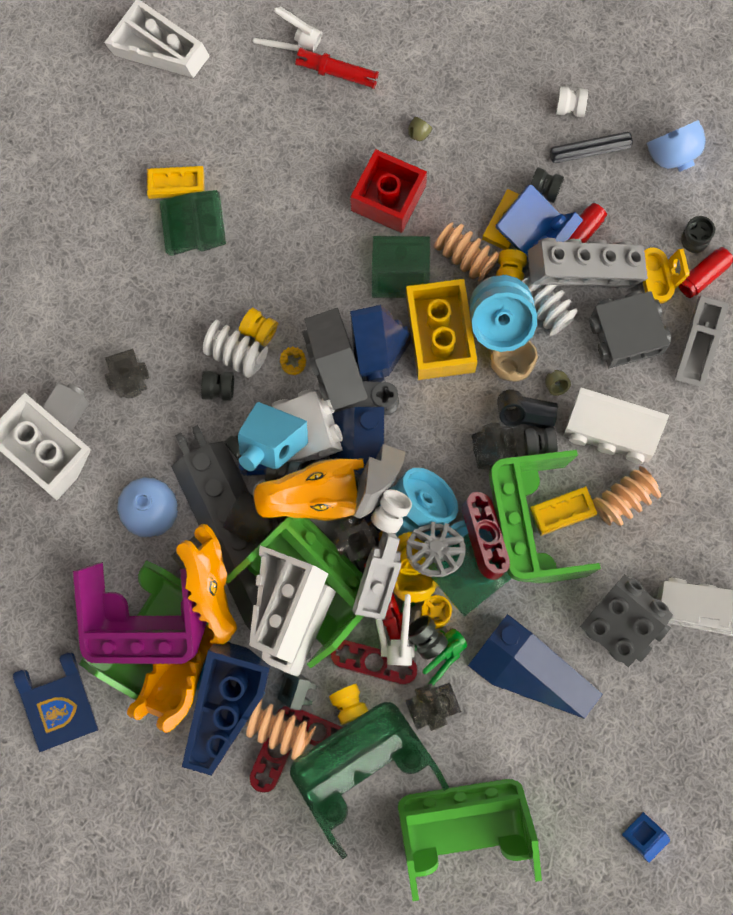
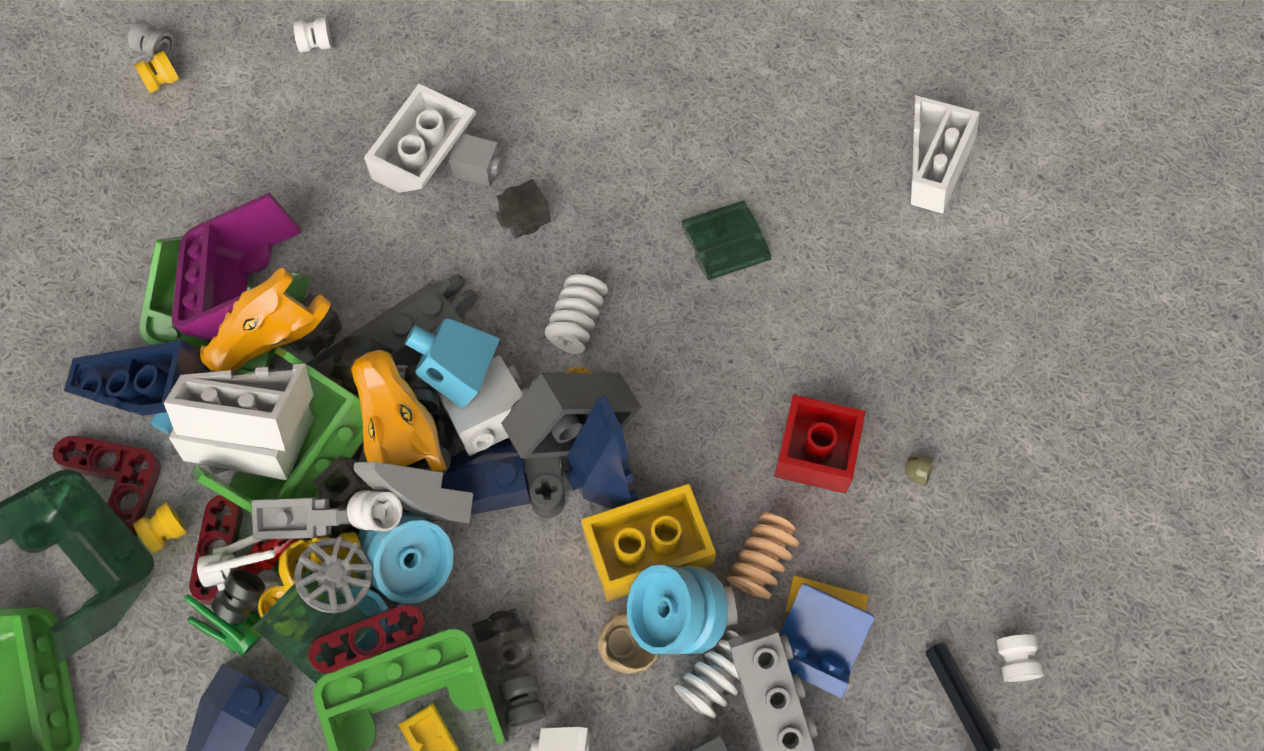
camera: 75 degrees right, 10 degrees down
dark blue flag [13,653,99,752] -> none
light blue cylinder [117,477,178,538] -> none
light orange animal [127,625,214,733] -> none
yellow plate [147,166,205,199] -> none
pearl dark grey wheel [201,371,234,401] -> none
yellow wheel [239,307,279,347] -> none
light nougat piece [246,699,316,761] -> none
white plant [252,6,322,52] -> none
pearl dark grey tile [277,673,318,711] -> none
red pin [295,47,379,89] -> none
clear green slope [372,236,430,298] -> none
clear smoke brick [405,683,462,731] -> none
yellow wheel [496,249,527,281] -> none
black piece [497,389,558,428] -> none
pearl dark grey wheel [530,167,564,203] -> none
olive hinge [545,370,571,396] -> none
red piece [568,203,607,243] -> none

